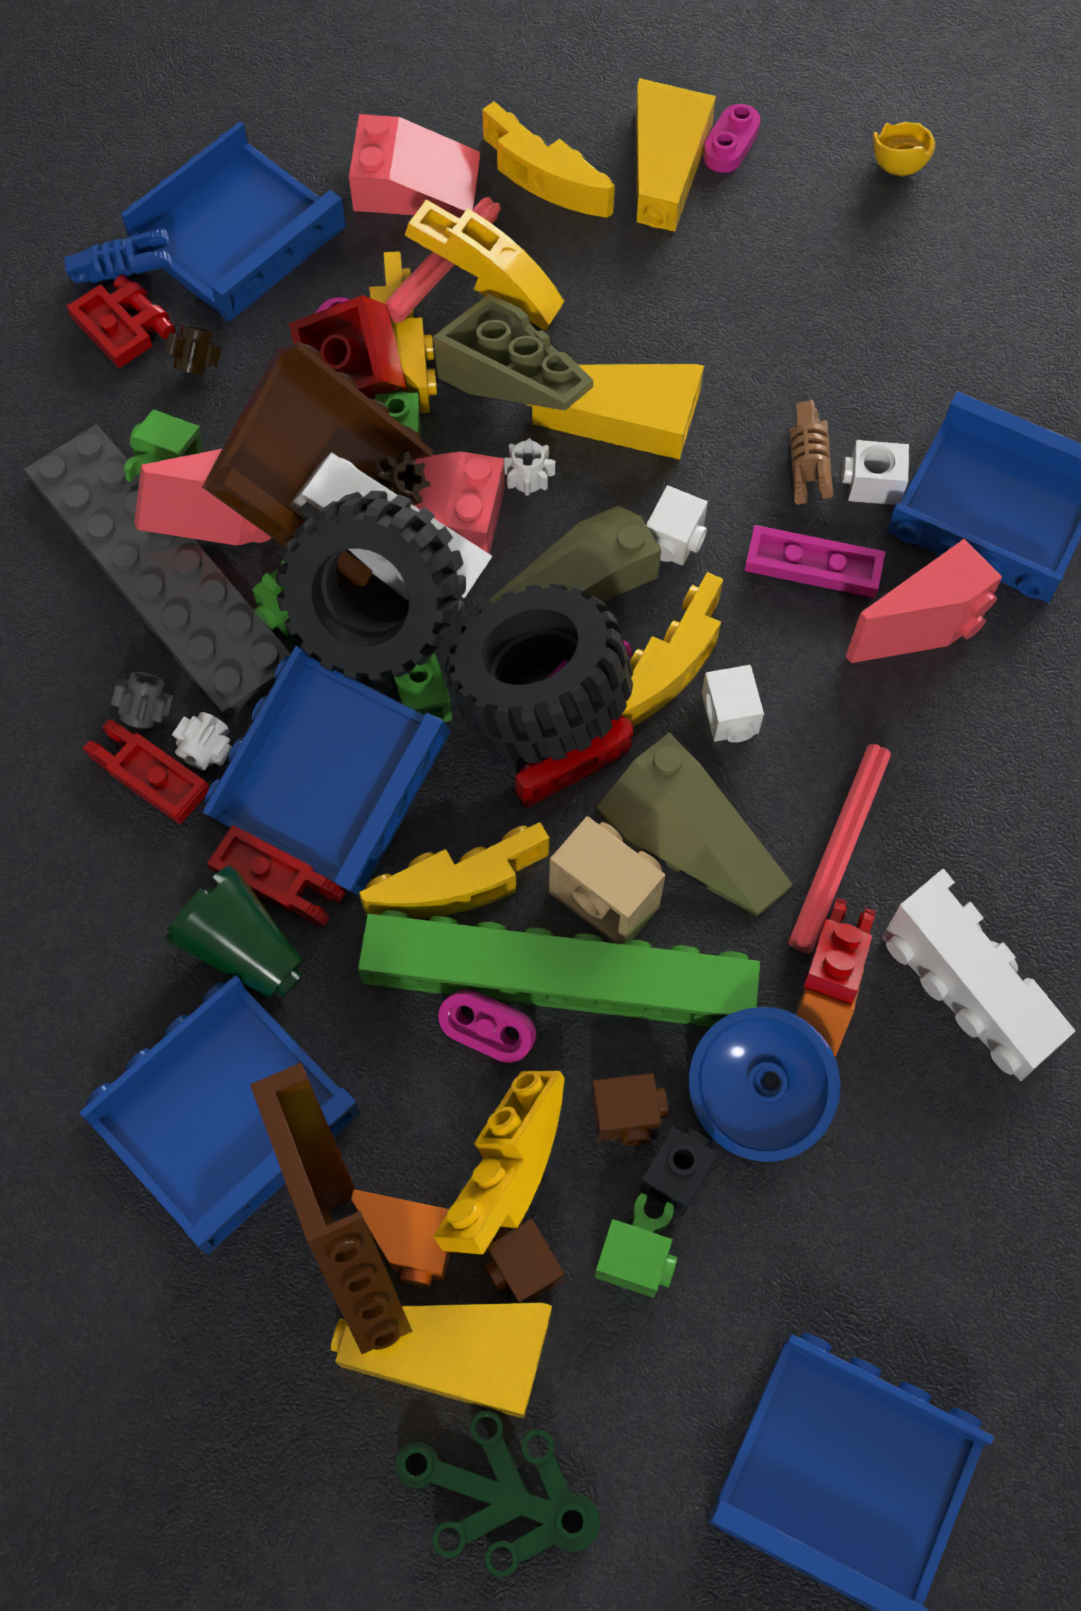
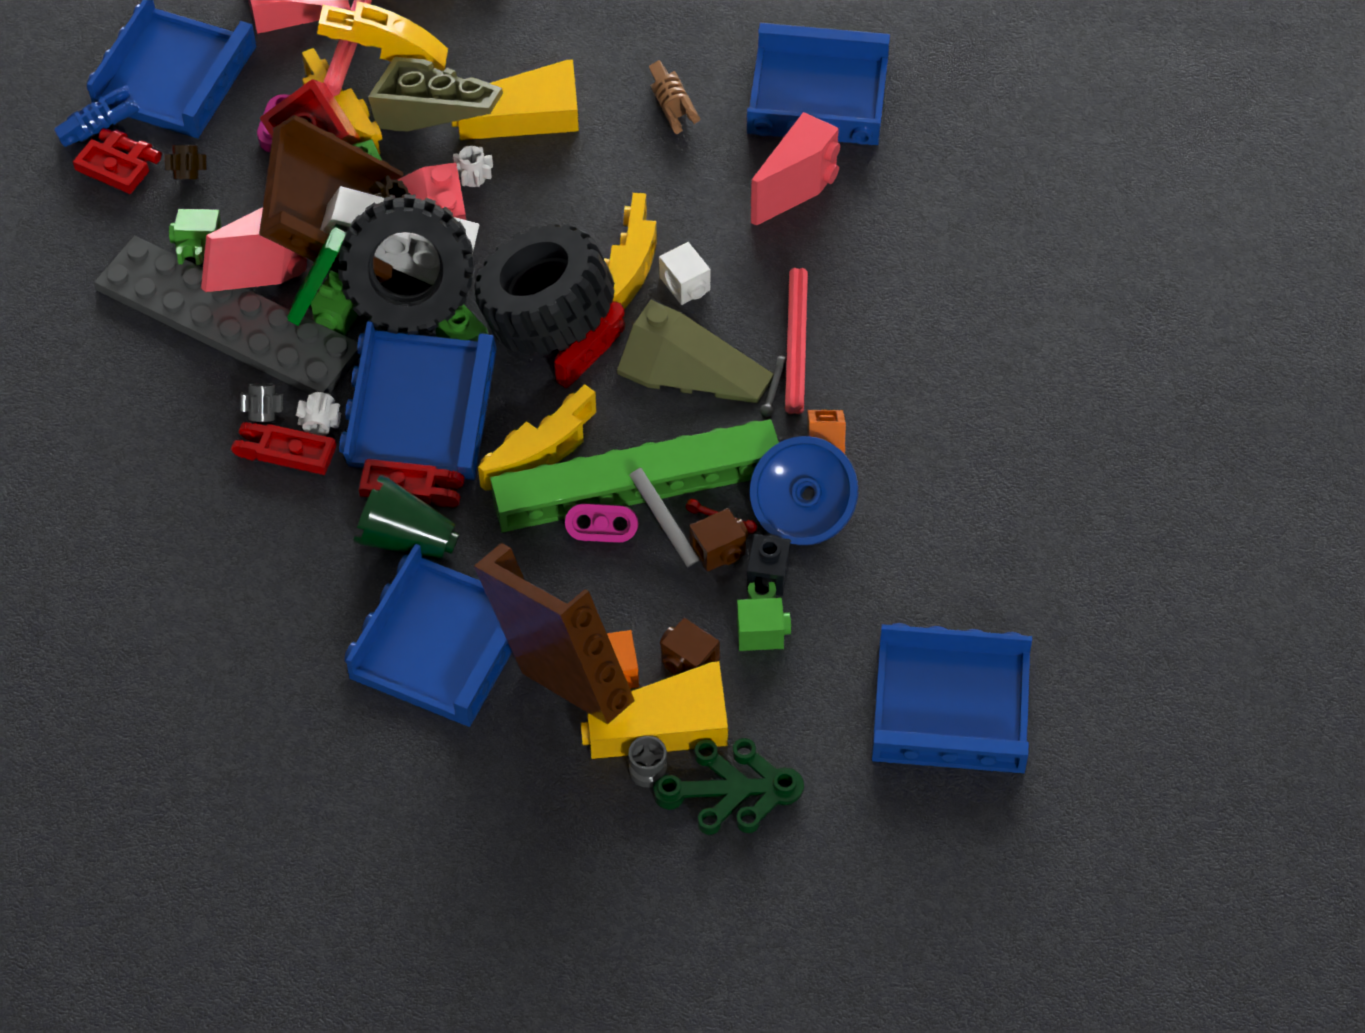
camera: 20 degrees left, 10 degrees down
yellow slope [433,1071,565,1254] -> none
olive wedge [480,506,661,608] -> none
tan brick [549,816,666,944] -> none
white brick [646,485,708,566] -> none
dark pink plate [744,525,885,598] -> none
red hinge [804,897,876,1005] -> none
white brick [841,440,909,505] -> none
white wedge [882,869,1075,1081] -> none
none -> green tile [287,227,346,326]
none -> dark grey wheel [628,736,667,788]
none -> light grey bar [629,468,699,568]
none -> red hinge [685,499,757,534]
none -> dark grey hinge [760,356,786,418]

